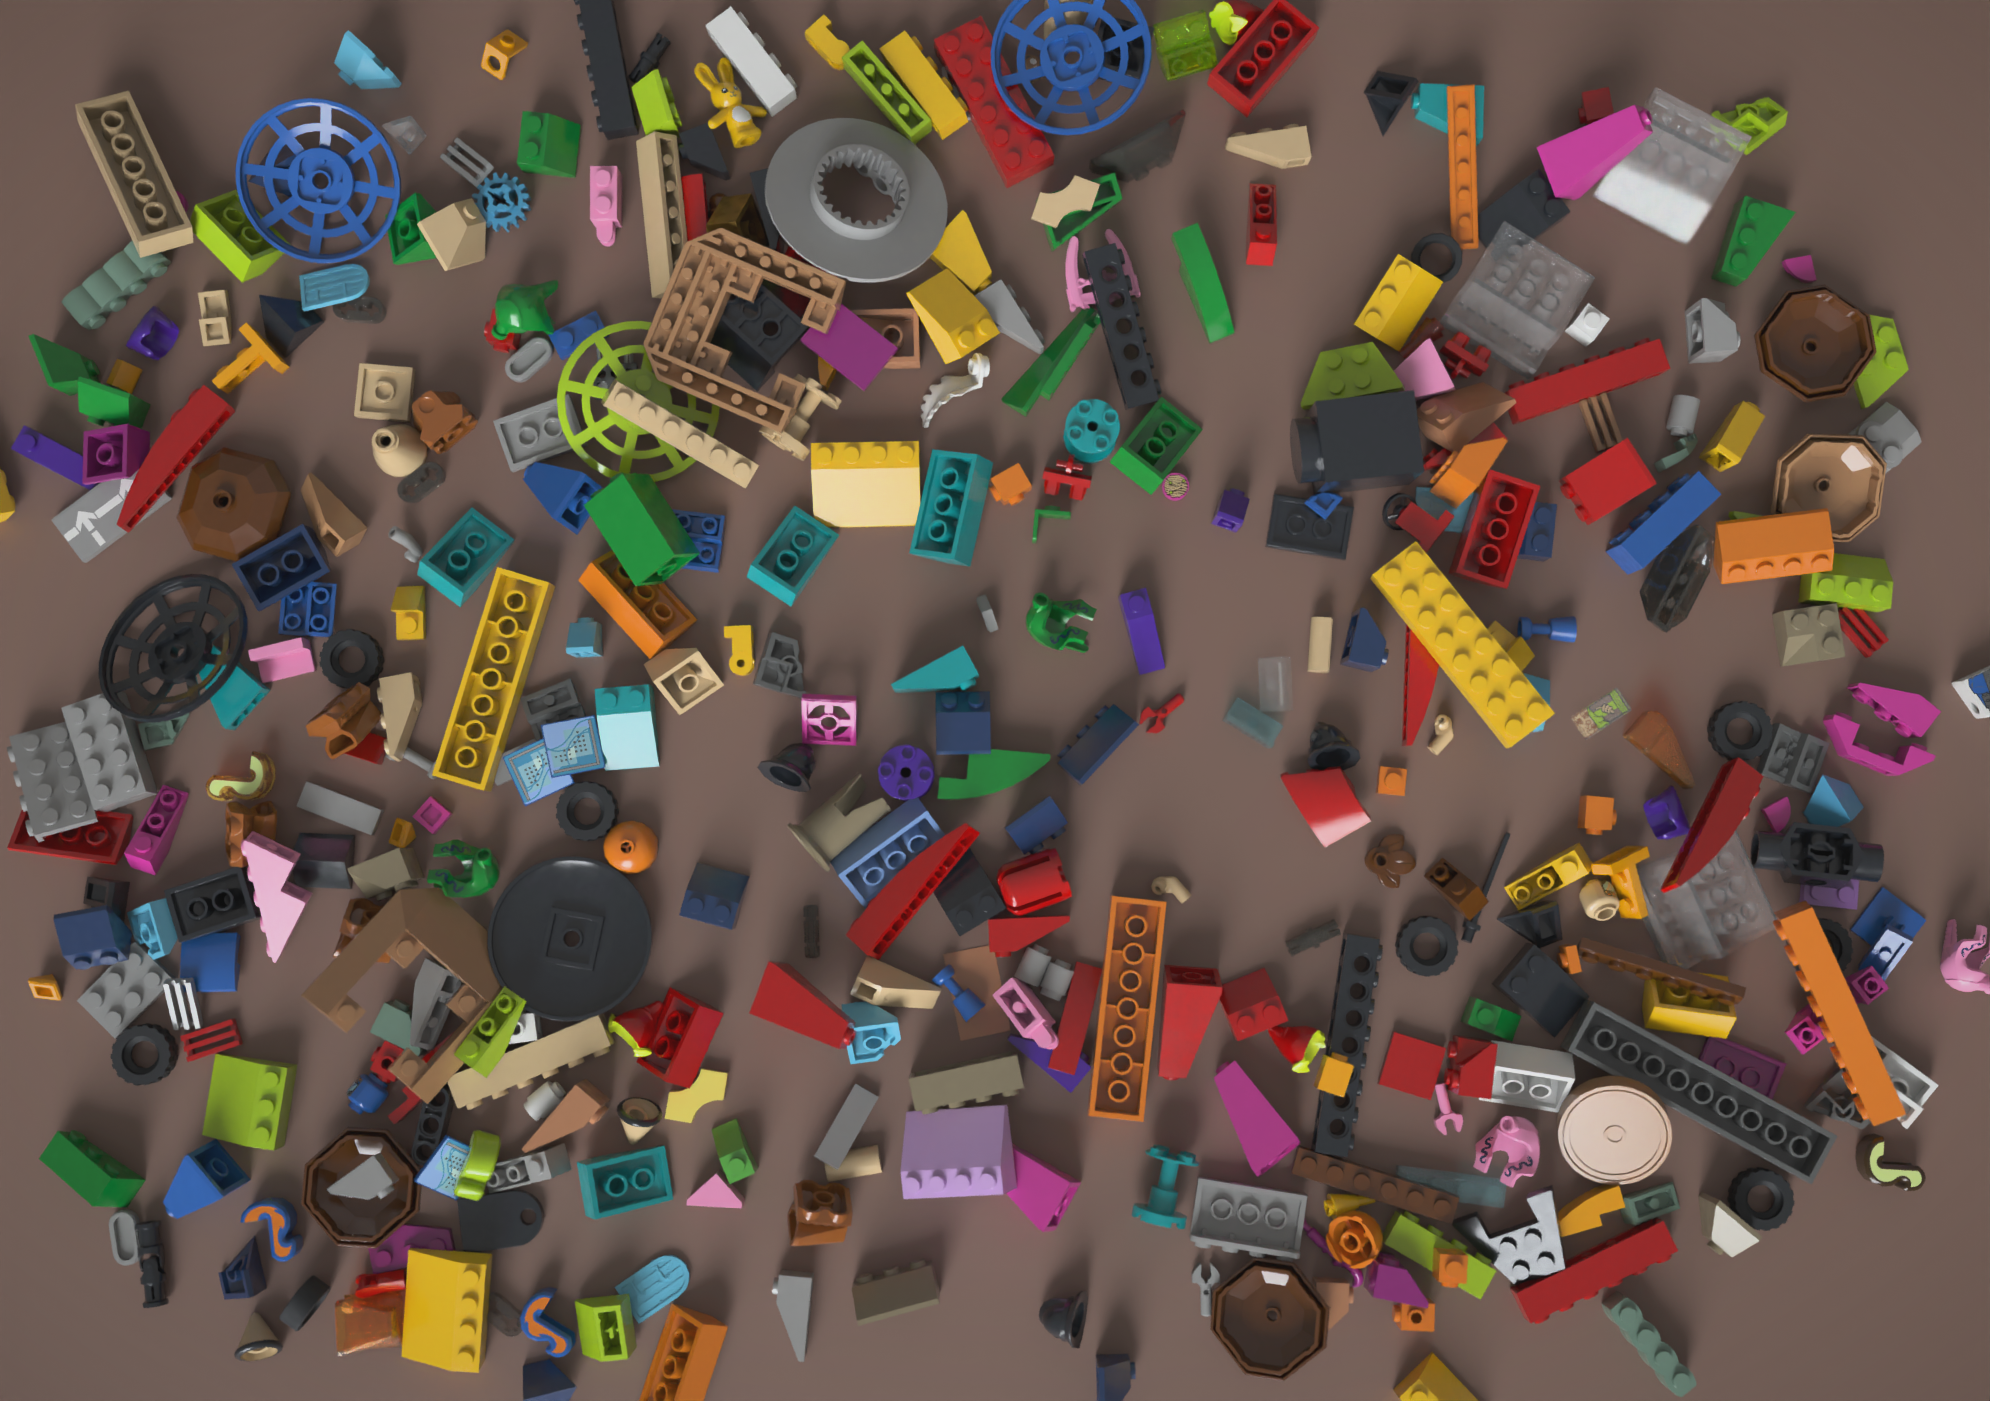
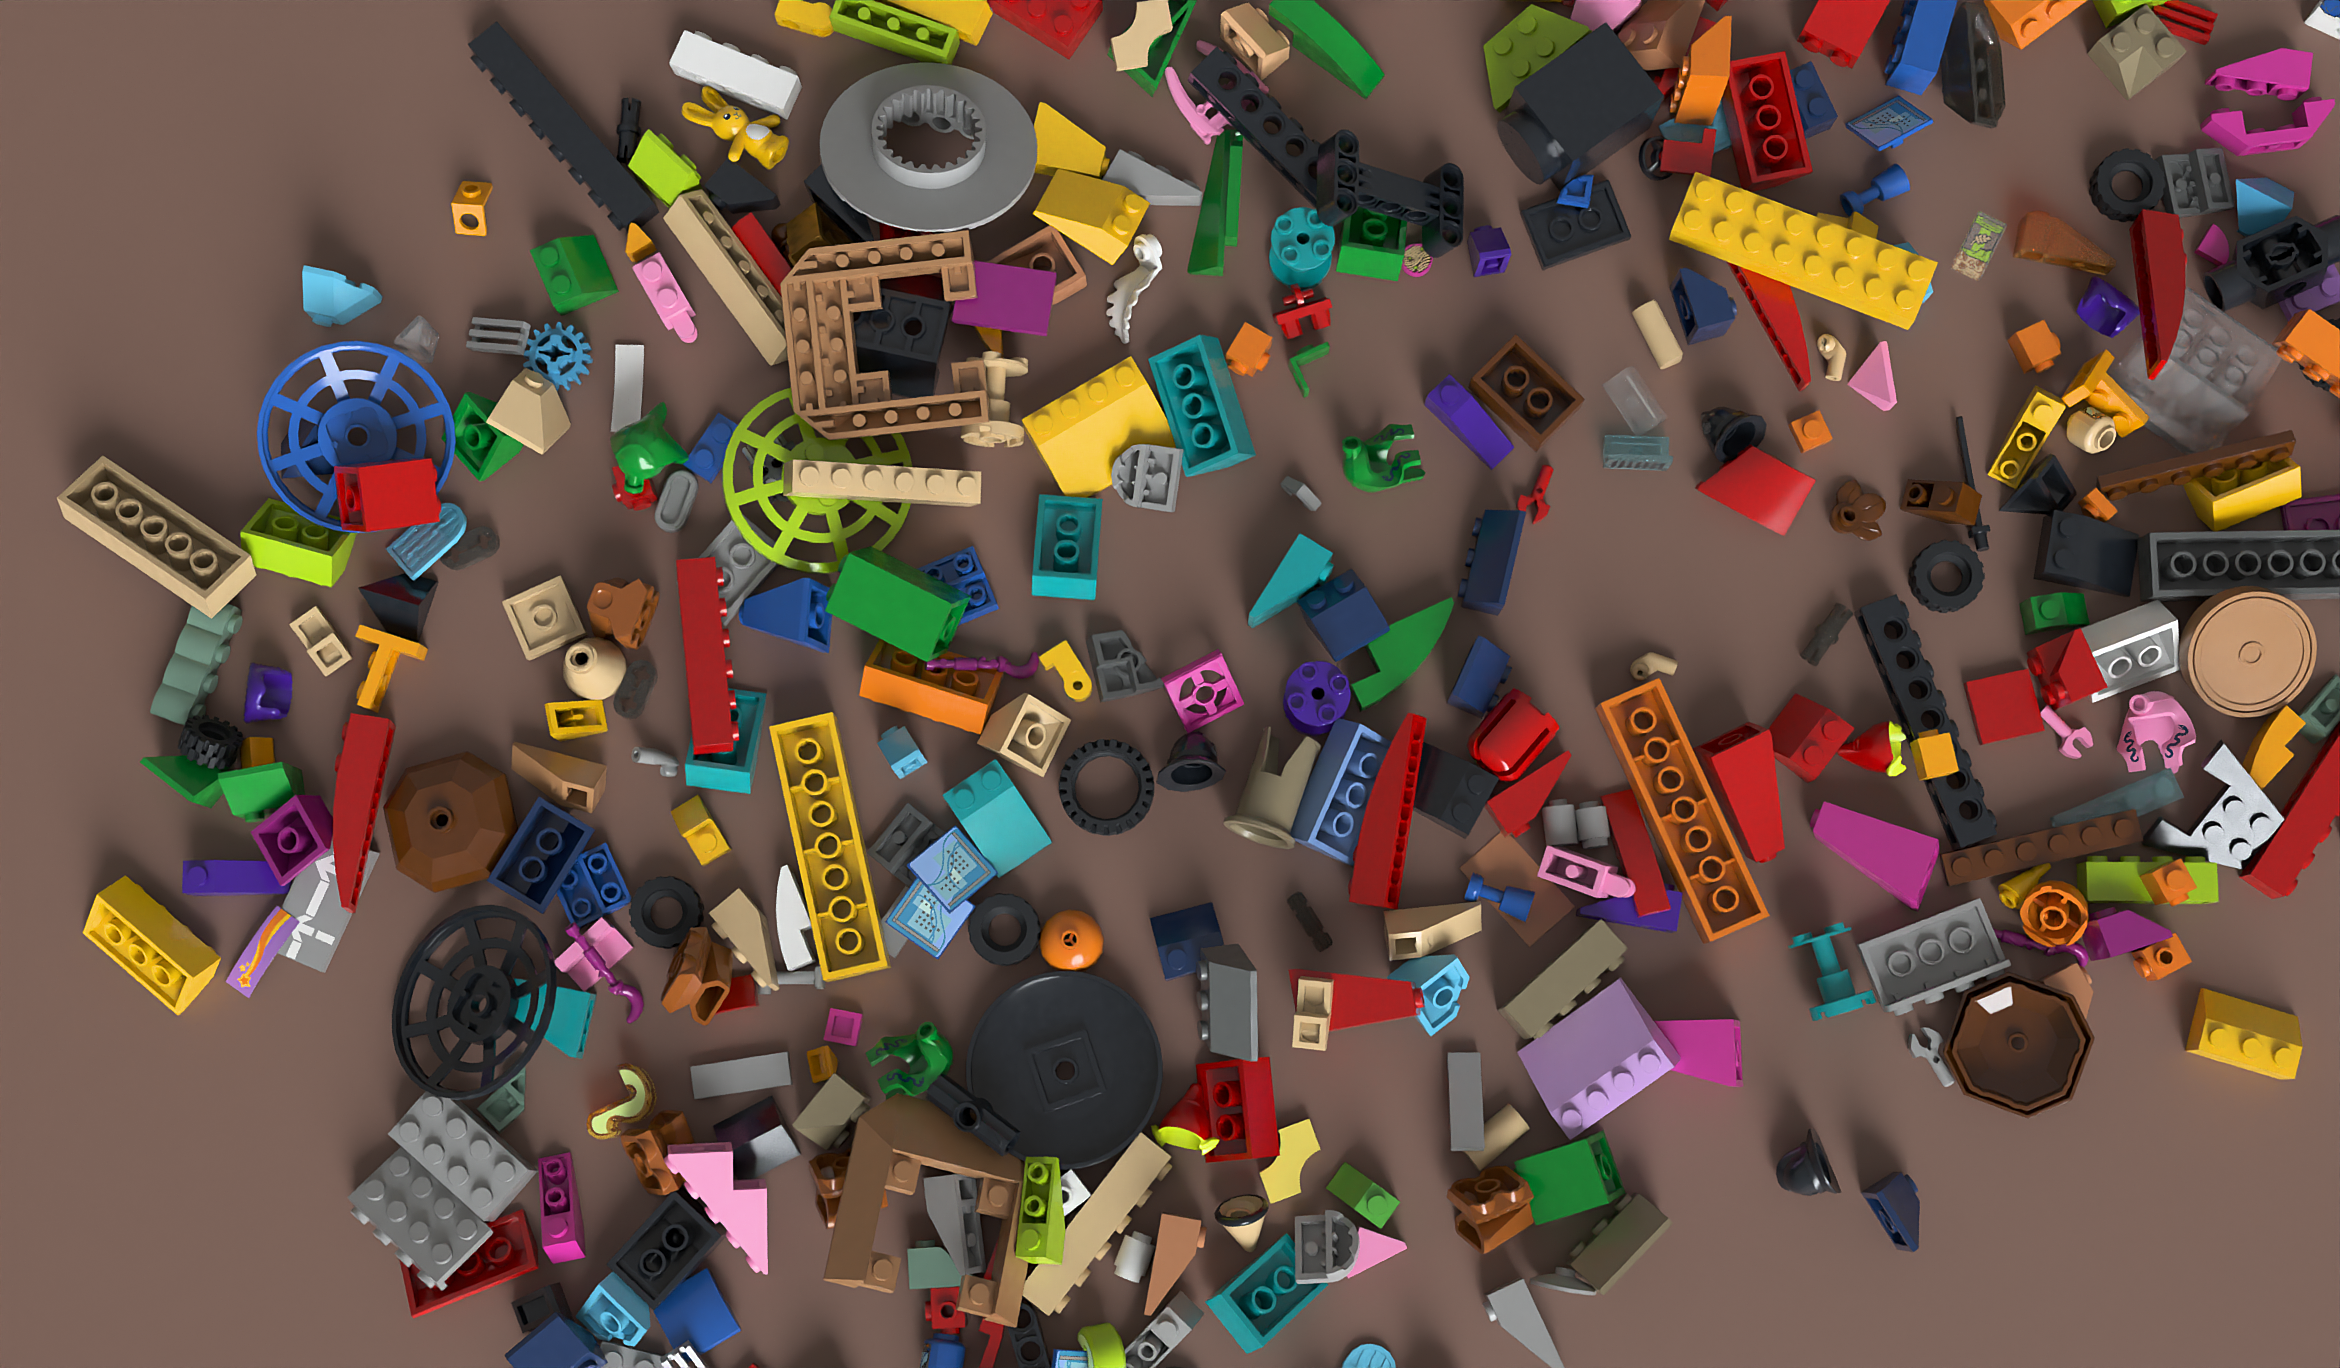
camera: 25 degrees left, 5 degrees down
none -> black tyre [178,715,244,769]
none -> medium lavender sticker [226,906,300,998]
none -> red slope [334,458,441,532]
none -> yellow slope [544,700,608,742]
none -> magenta piece [565,922,644,1024]
none -> white sticker [610,344,644,432]
none -> light orange slope [625,223,657,263]
none -> red brick [676,557,739,755]
none -> white slope [776,865,816,971]
none -> magenta piece [925,652,1039,679]
none -> black piece [926,1074,1021,1156]
none -> black tyre [1059,739,1155,836]
none -> light grey slope [1111,444,1184,512]
none -> dark grey slope [1196,943,1258,1062]
none -> light nougat slope [1220,2,1290,81]
none -> tan slope [1292,976,1334,1051]
none -> light grey slope [1295,1210,1360,1284]
none -> black beam [1316,129,1464,258]
none -> reddish brown brick [1468,334,1585,452]
none -> green slope [1514,1130,1626,1225]
none -> light grey dish [1530,1267,1596,1295]
none -> piece [1845,95,1933,152]
none -> bright pink slope [1847,341,1897,411]

